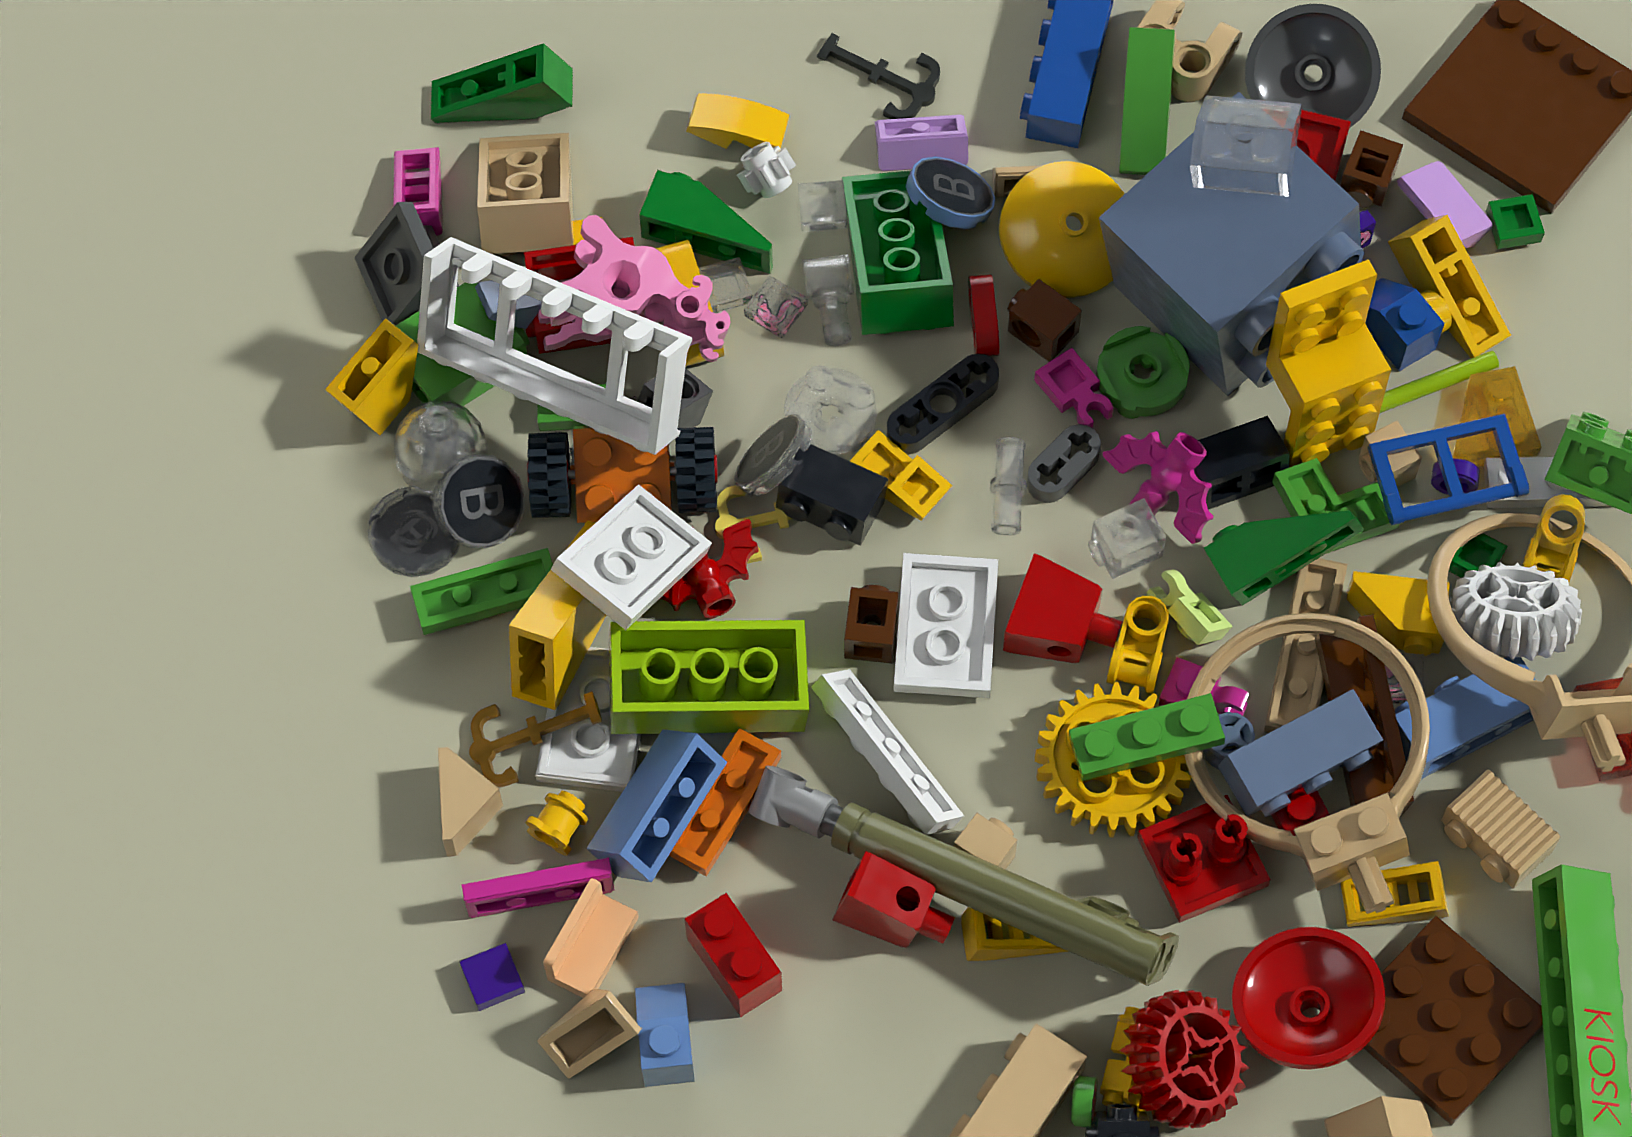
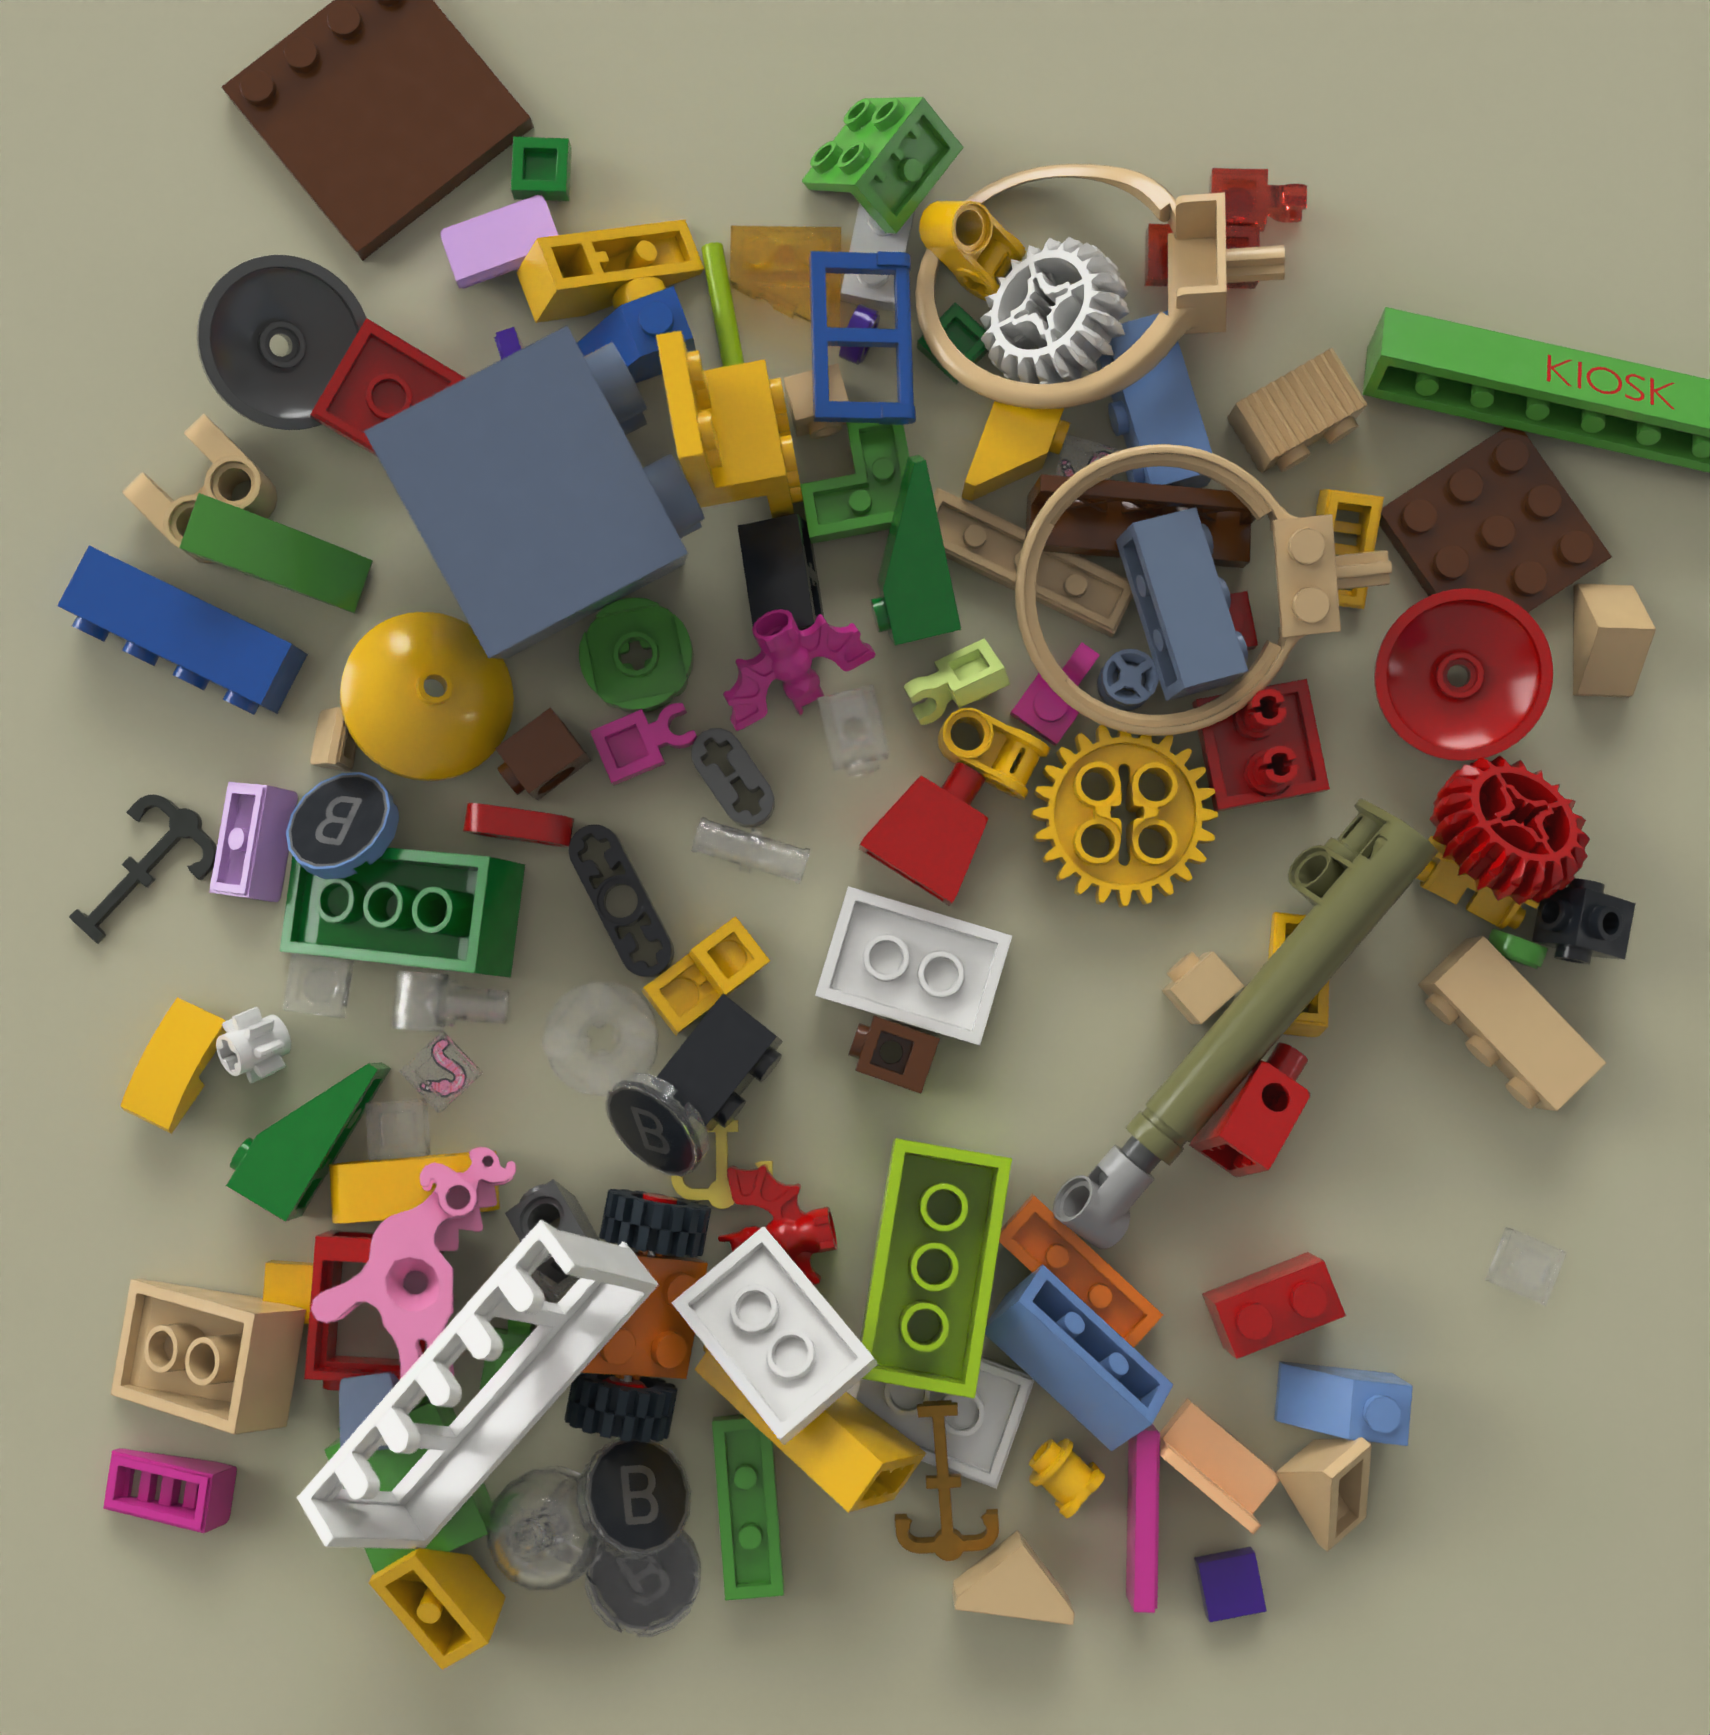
camera: 80 degrees left, 20 degrees up
dark grey bracket [354,202,459,326] -> none
green slope [431,43,573,123] -> none
white plate [811,669,964,835] -> none
bright green plate [1069,693,1225,781] -> none
clear slope [1189,95,1302,196] -> none
reddish brown brick [1340,130,1404,208] -> none

